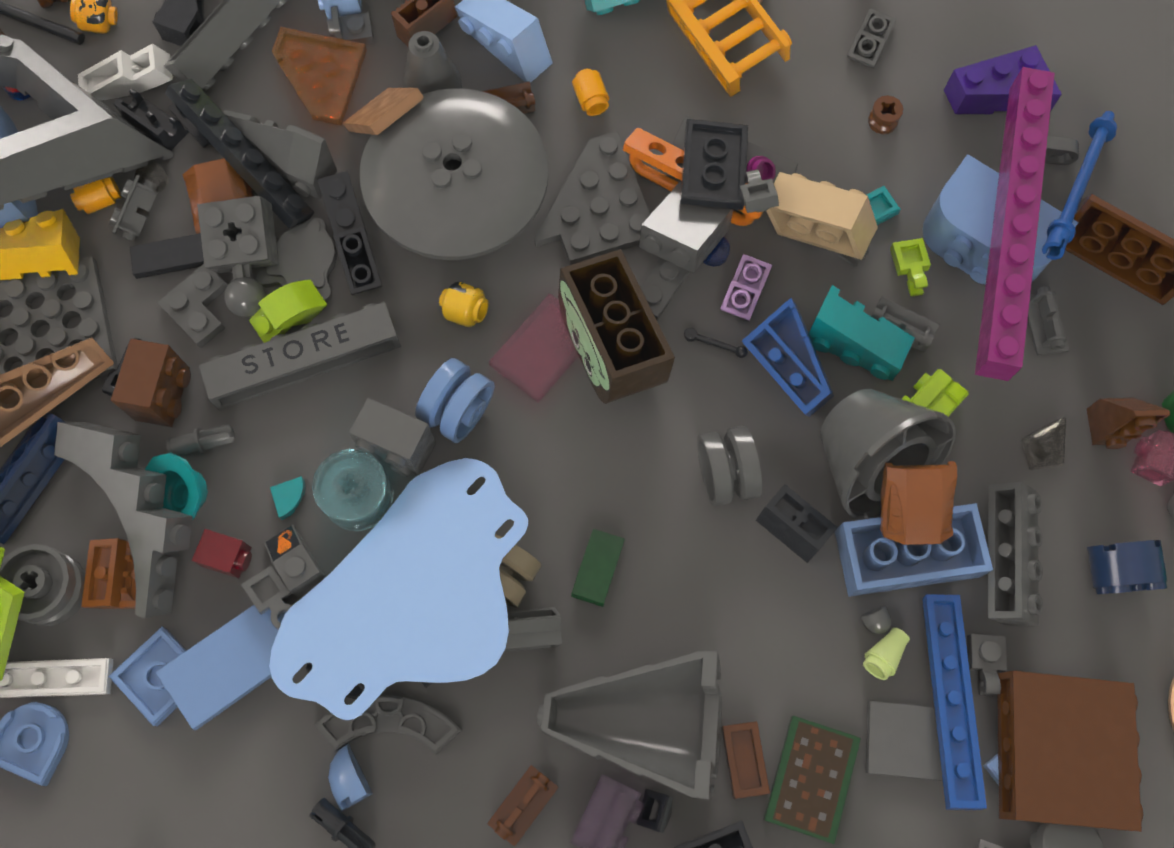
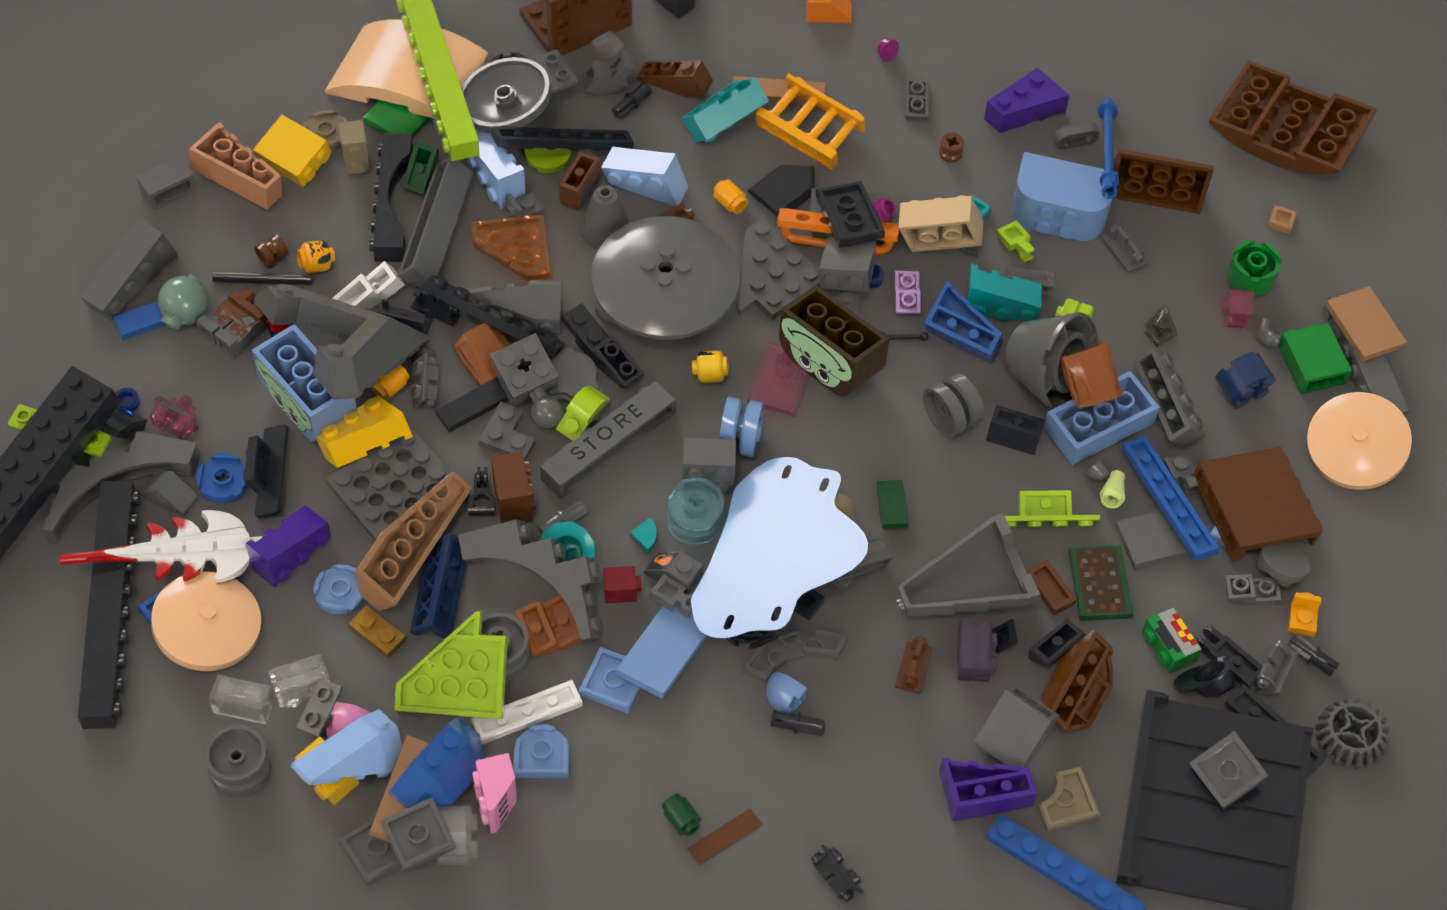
camera: 25 degrees left, 15 degrees down
medium nougat tile [343,88,424,135] -> none
dark grey plate [740,169,779,213] -> none
magenta brick [975,67,1055,381] -> none
reddish brown slope [1087,397,1170,449] -> none
none -> black tile [747,165,815,217]
none -> lime bracket [1005,490,1100,527]

